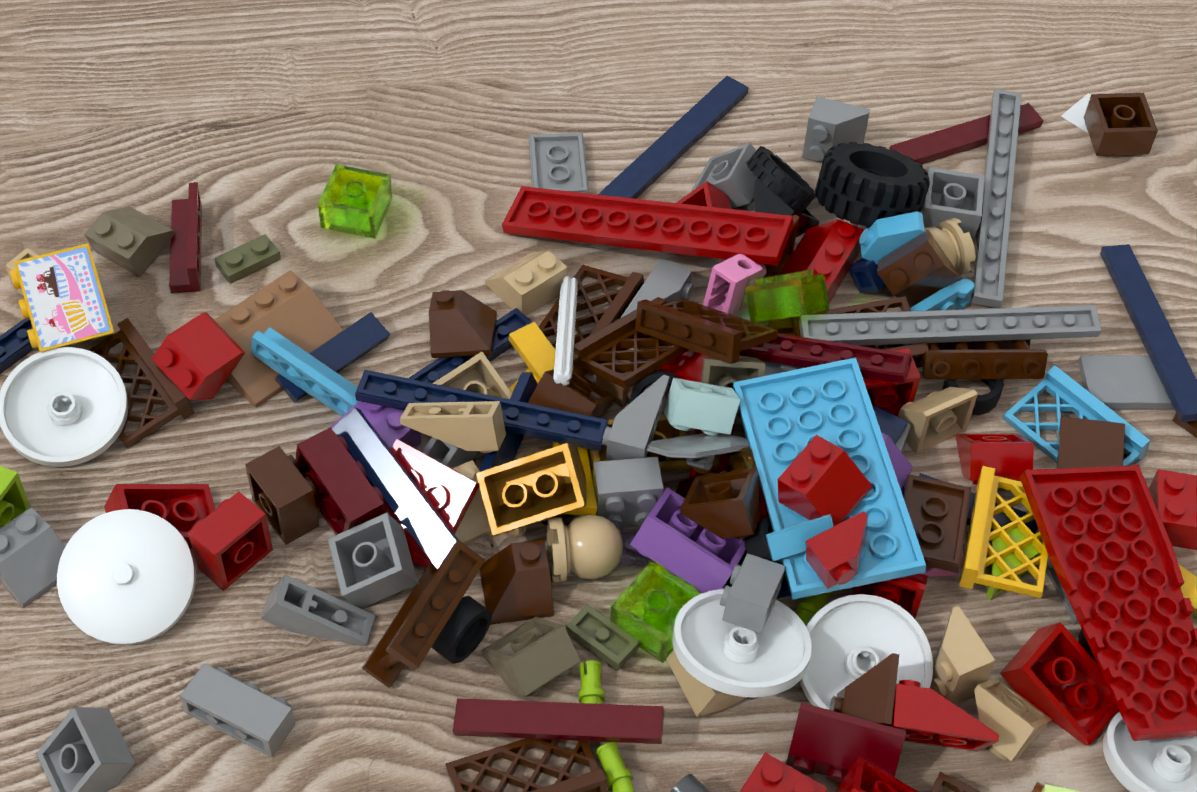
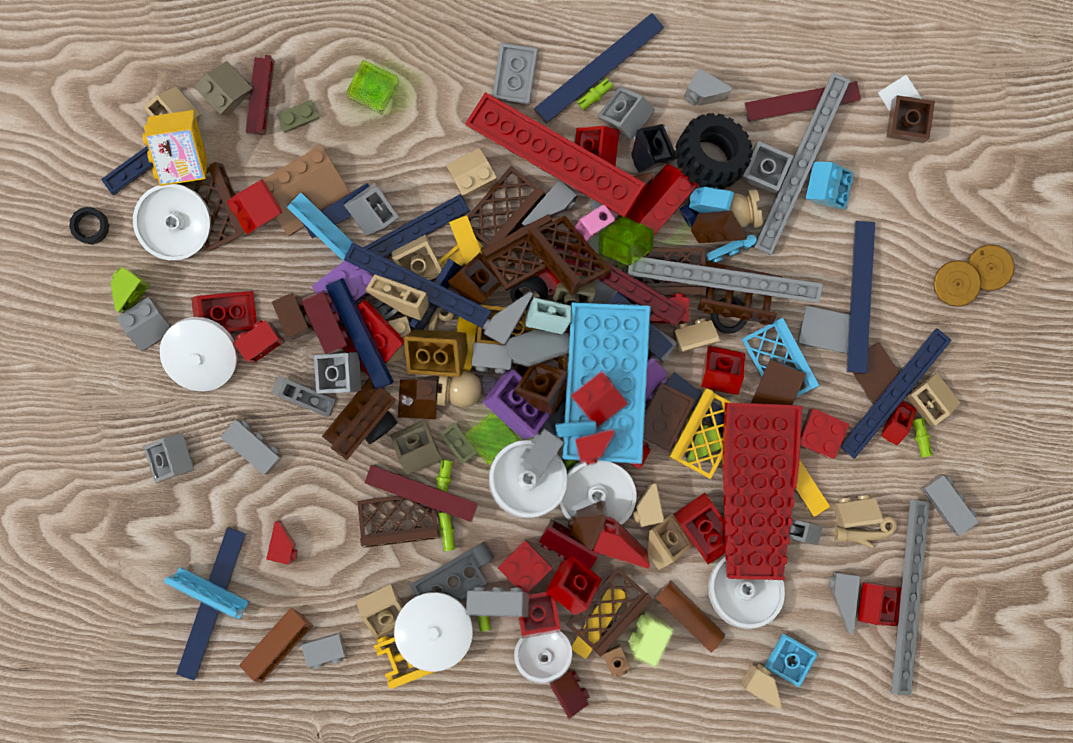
camera: 20 degrees right, 35 degrees up
reddish brown slope [429,290,498,358] -> none
white axle [553,276,578,386] -> none
black tyre [746,146,817,212] -> none
none -> light grey slope [344,183,399,236]
none -> lime pin [576,78,614,111]
none -> medium azure slope [806,162,854,210]

